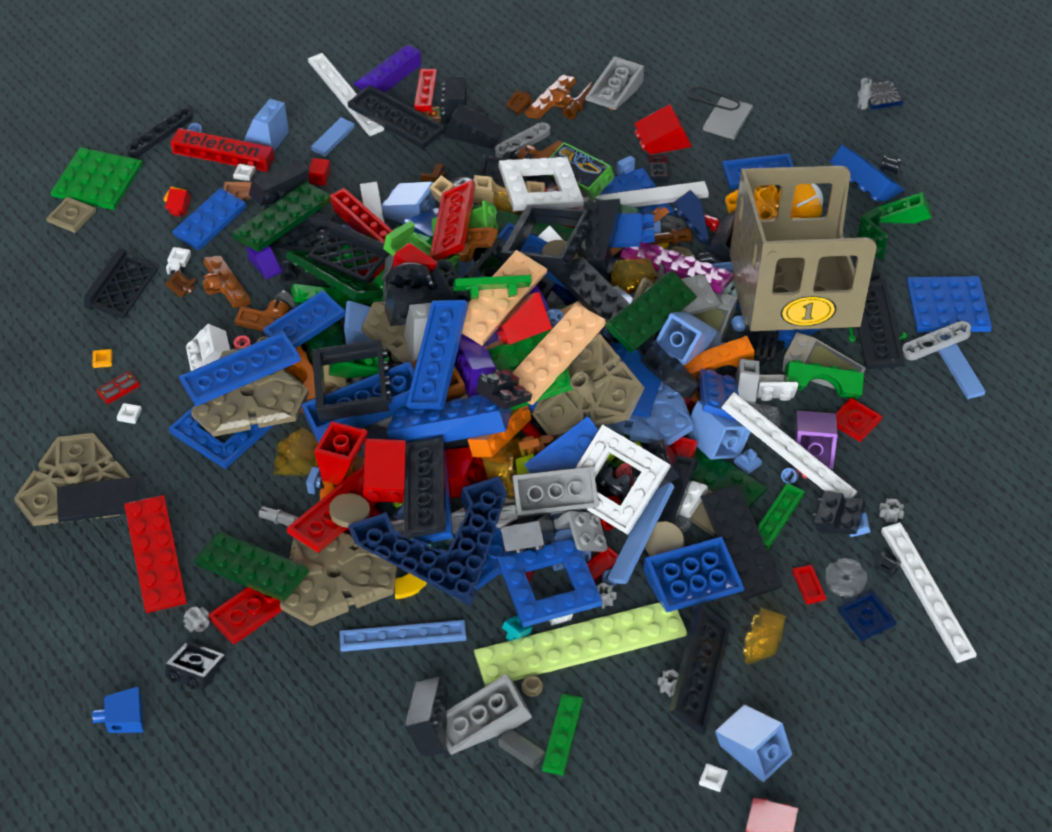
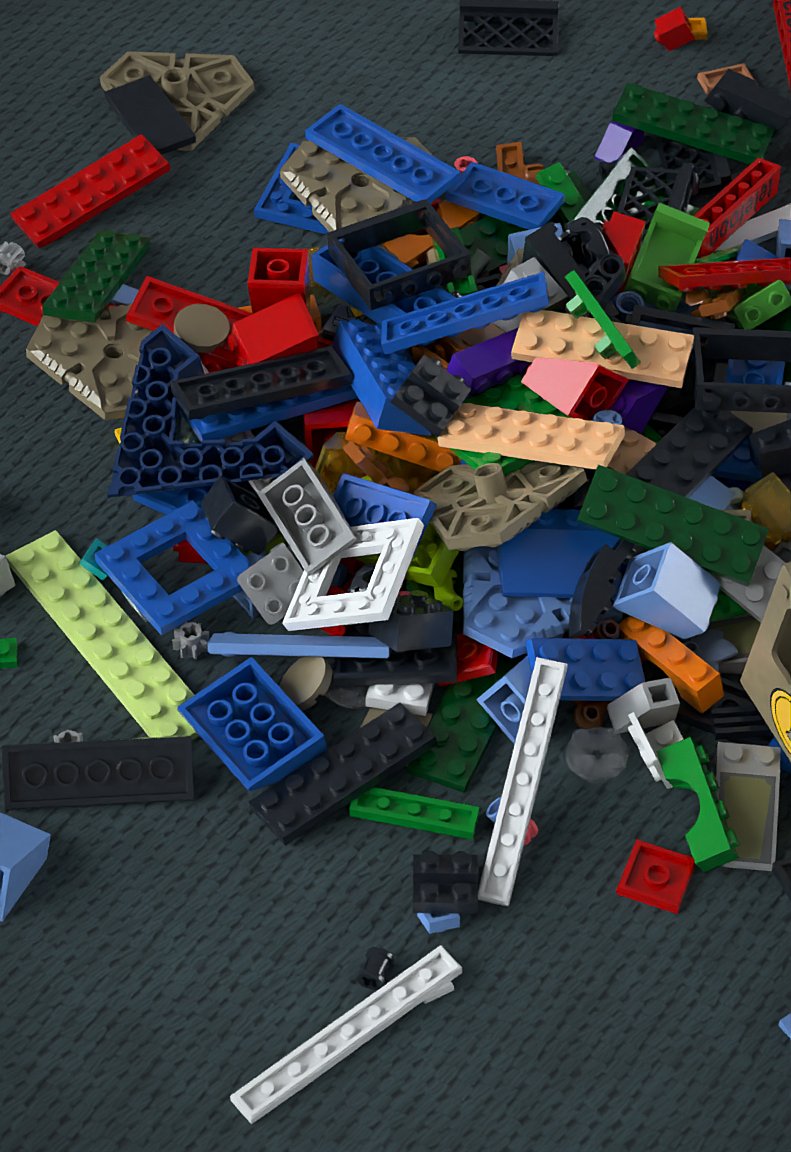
camera: 70 degrees right, 0 degrees up
light orange tile [92,349,112,368] -> none
tile [97,371,139,405] -> none
white tile [117,403,142,424] -> none
reddish brown bracket [165,271,197,298] -> none
white plate [166,247,191,274] -> none
blue plate [172,188,247,250] -> none
white slope [186,324,230,371] -> none
dark orange plate [202,255,251,308] -> none
white tile [233,164,256,181] -> none
light grey axle [259,506,298,526] -> none
medium blue tile [340,620,466,651] -> none
dark tan plate [522,676,543,697] -> none
red tile [586,546,619,583] -> none
medium blue tile [734,448,762,474] -> none
clear yellow slope [743,608,786,665] -> none
red tile [792,564,826,605] -> none
medium lavender slope [795,411,837,469] -> none
clear plate [825,558,867,597] -> none
clear blue tile [838,592,897,642] -> none
light grey gear [879,498,904,523] -> none

